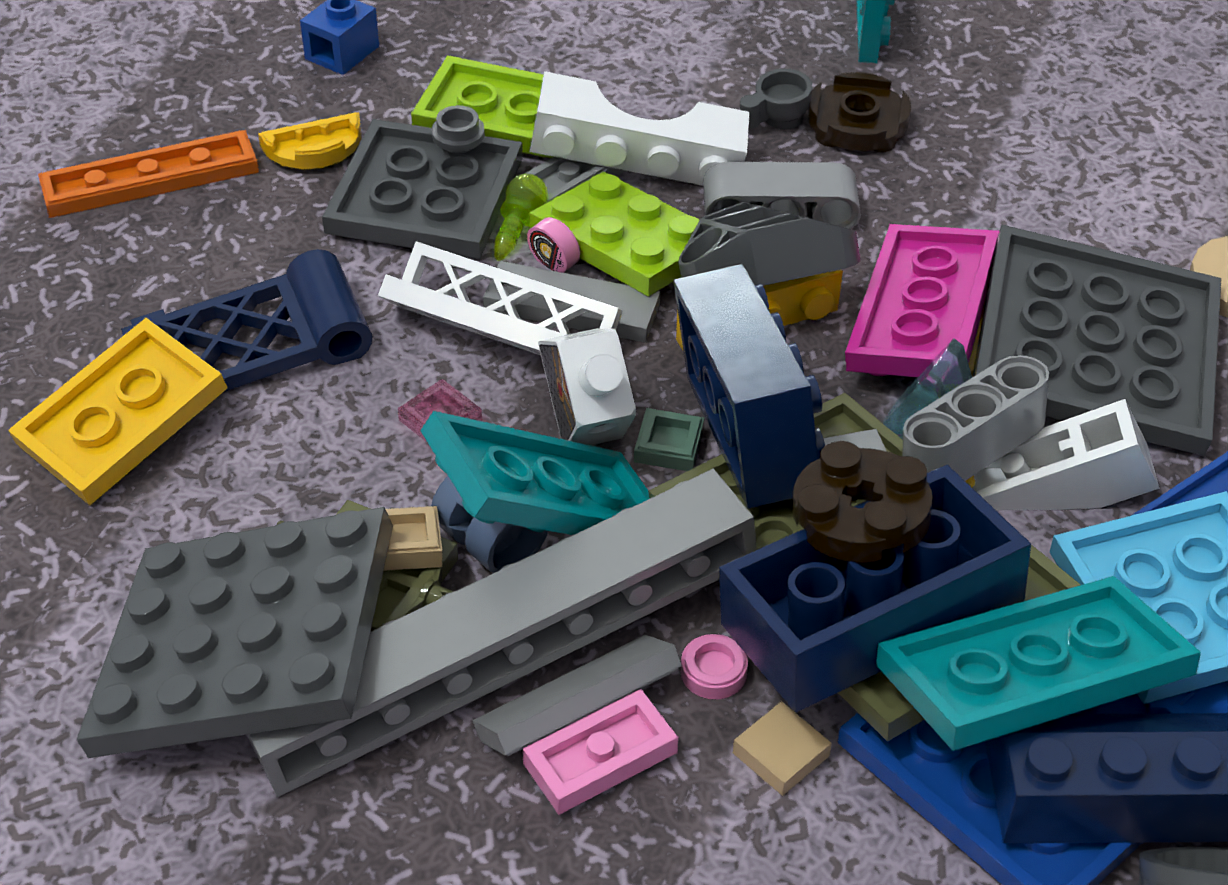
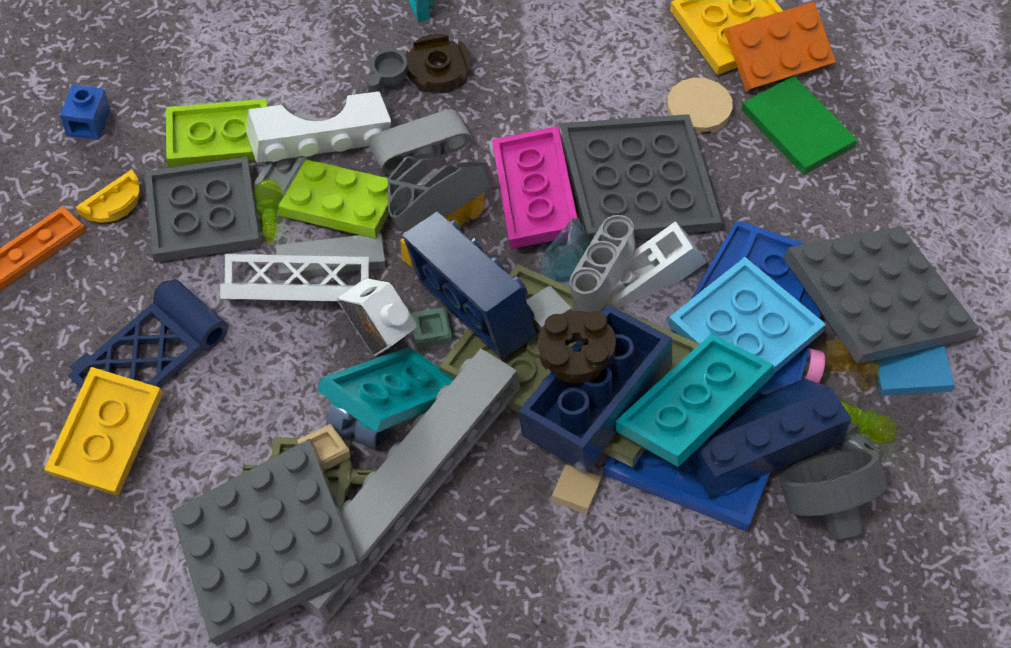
camera: 25 degrees left, 10 degrees up
clear pink tile [398,379,482,442] -> none
flat silver plate [432,105,485,153] -> none
light grey tile [472,635,682,756] -> none
bright pink plate [523,689,678,815] -> none
bright pink tile [527,217,580,273] -> none
bright pink tile [681,634,748,699] -> none

